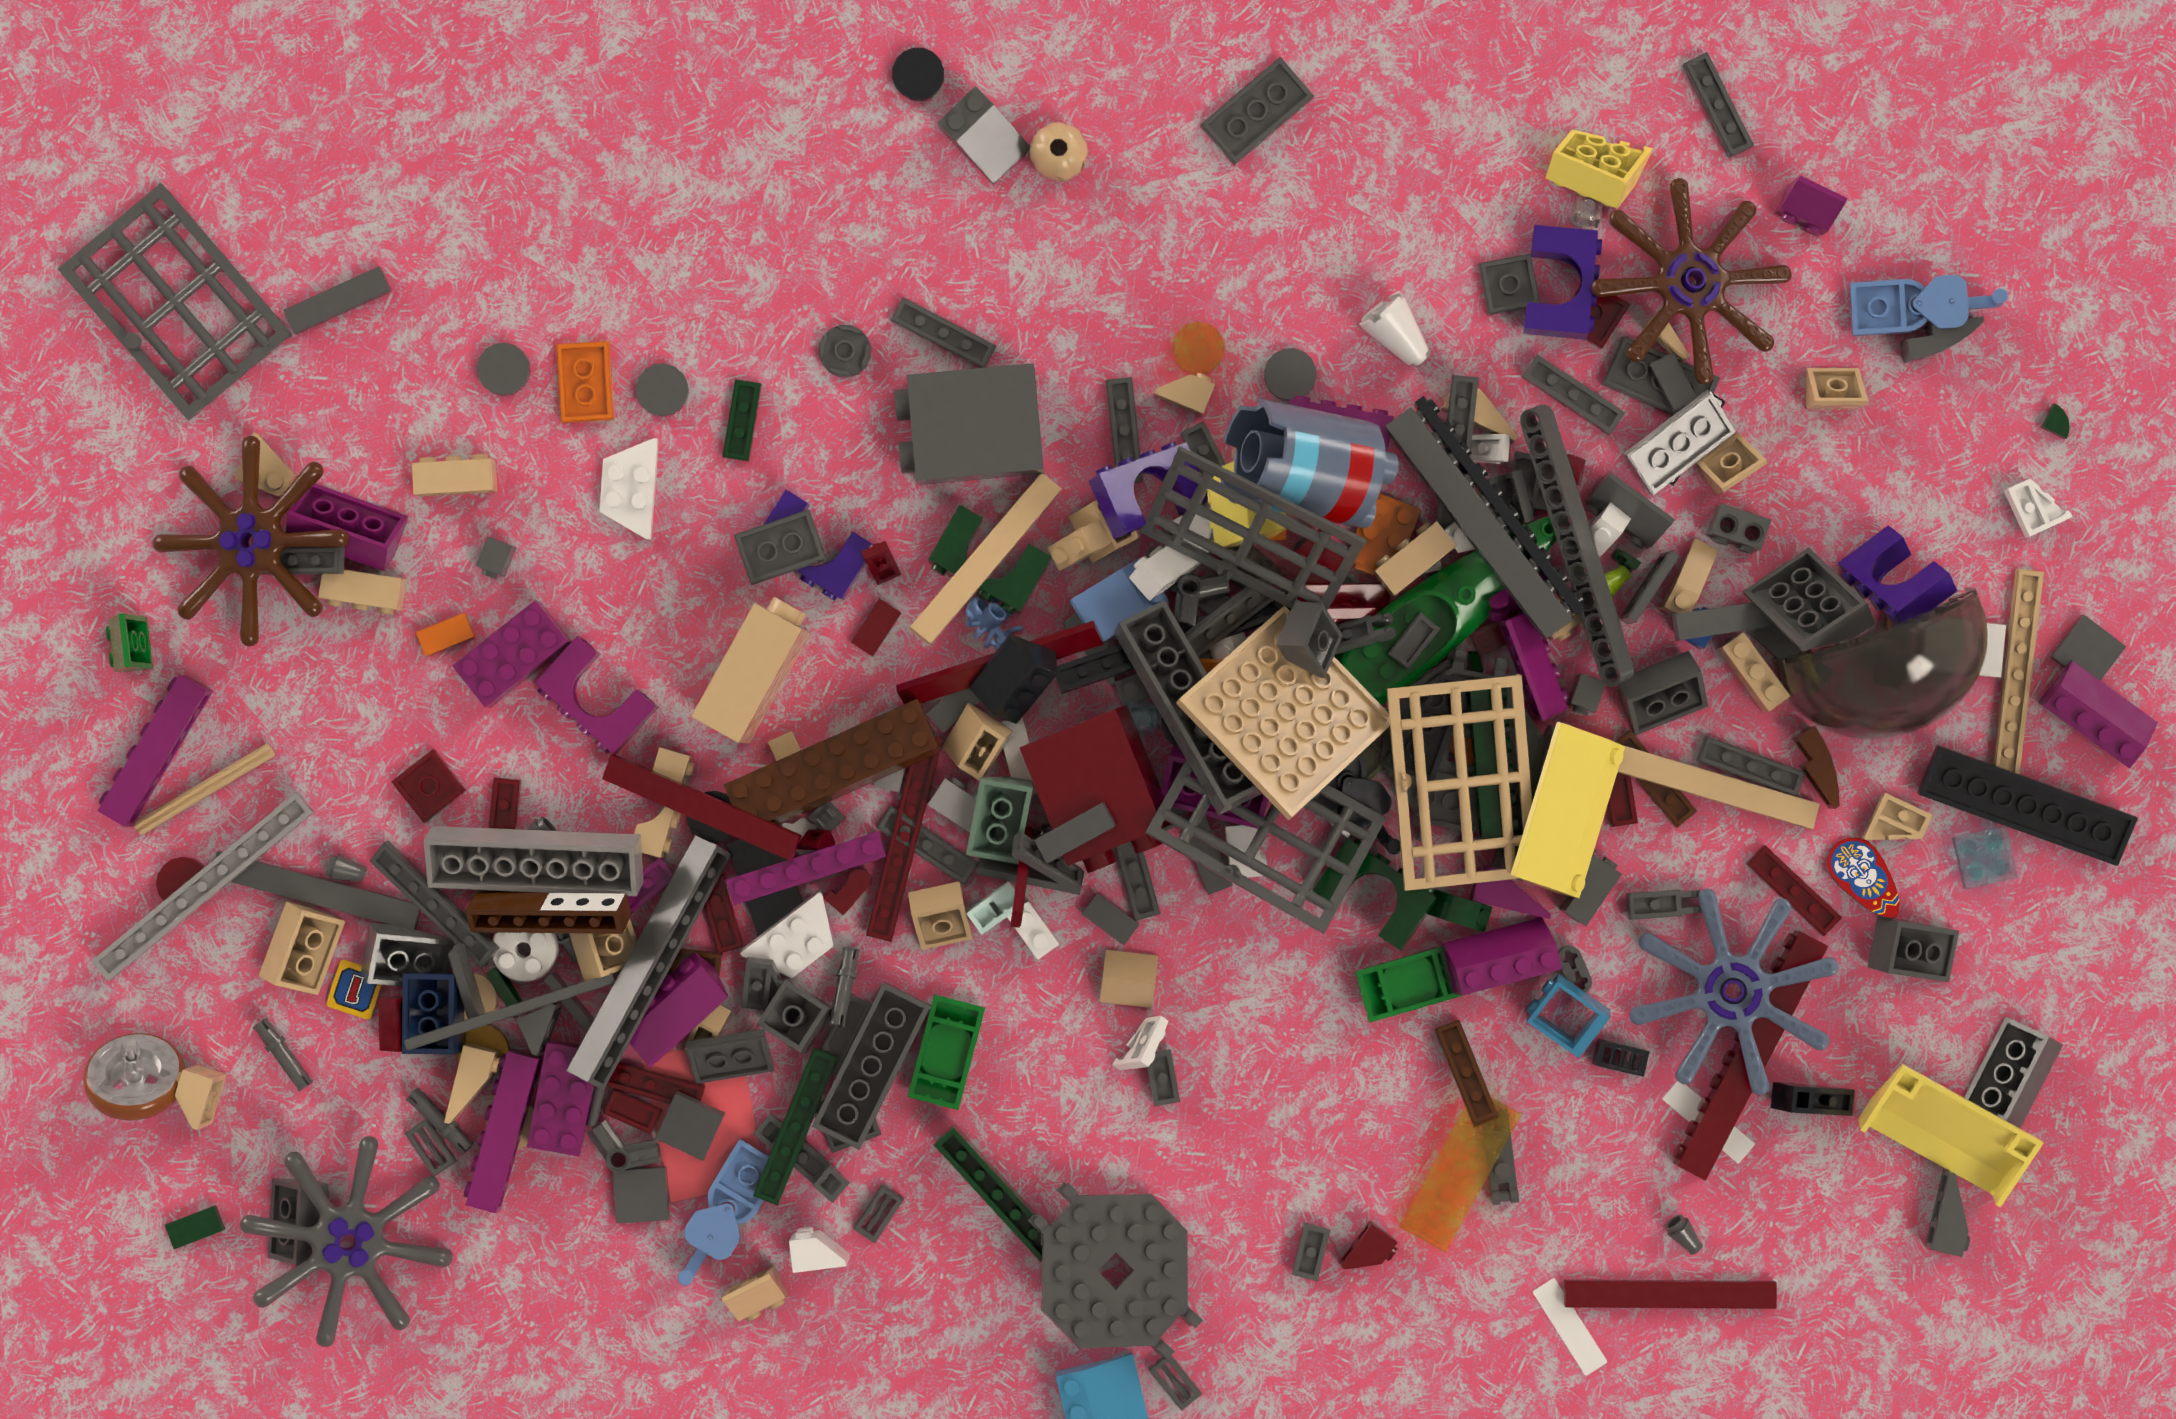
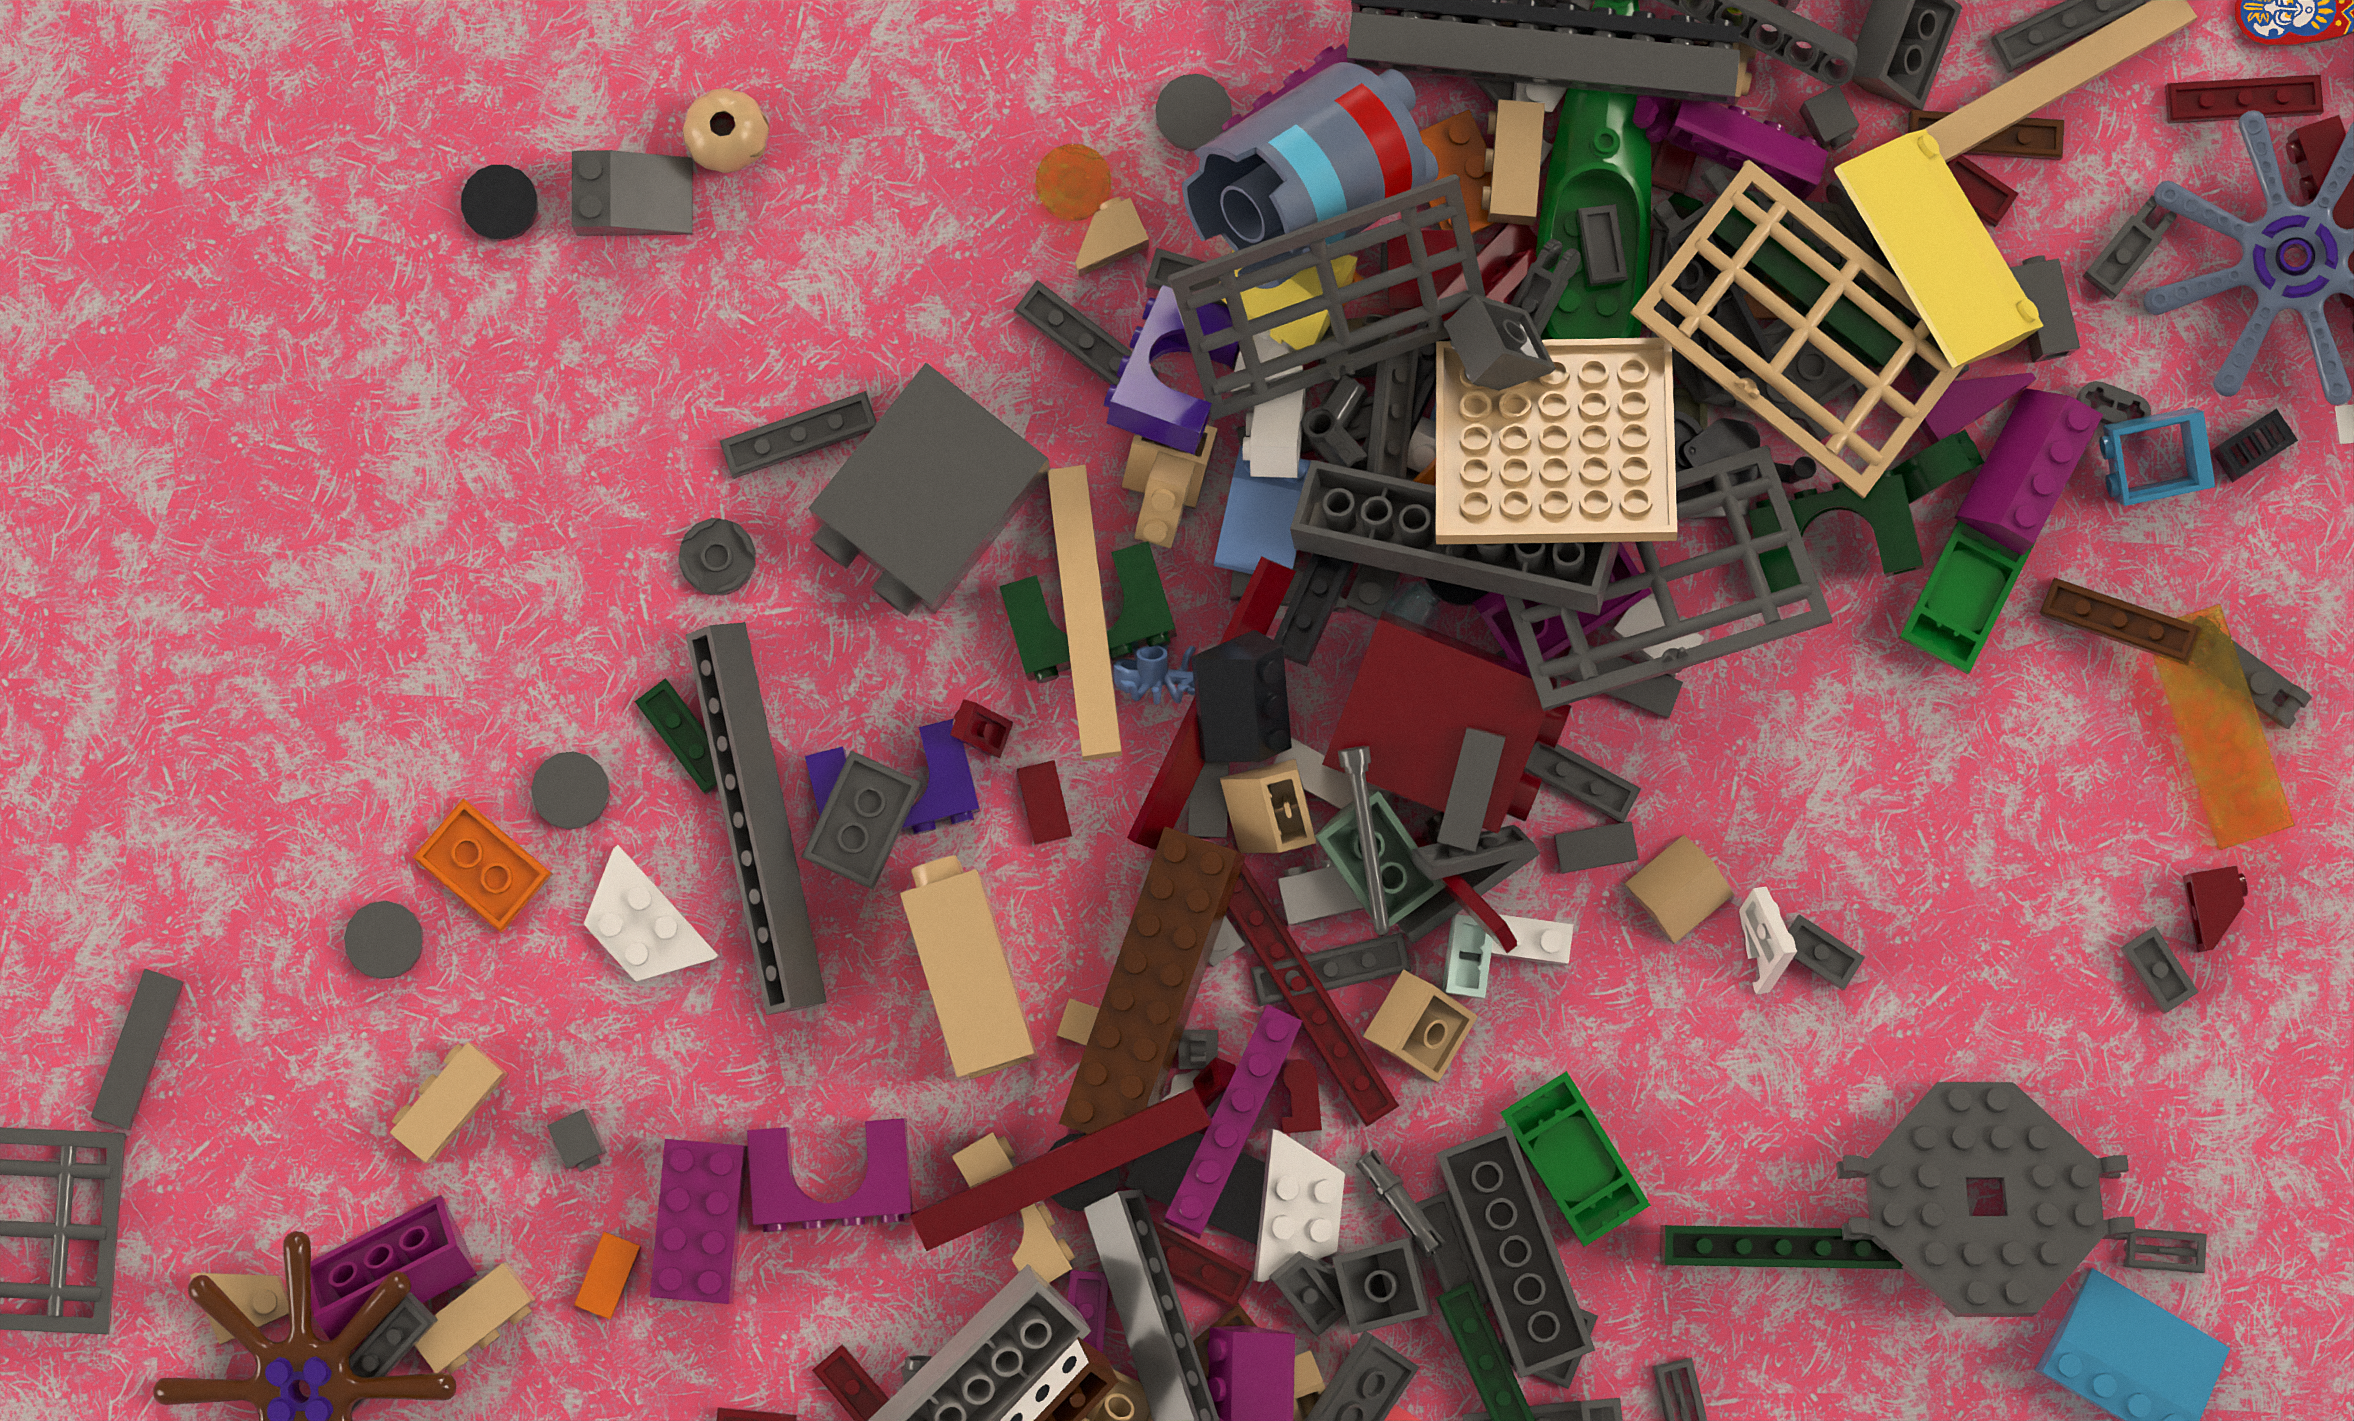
camera: 45 degrees left, 5 degrees down
none -> dark grey brick [686,622,827,1015]
none -> dark grey piece [1338,746,1390,935]

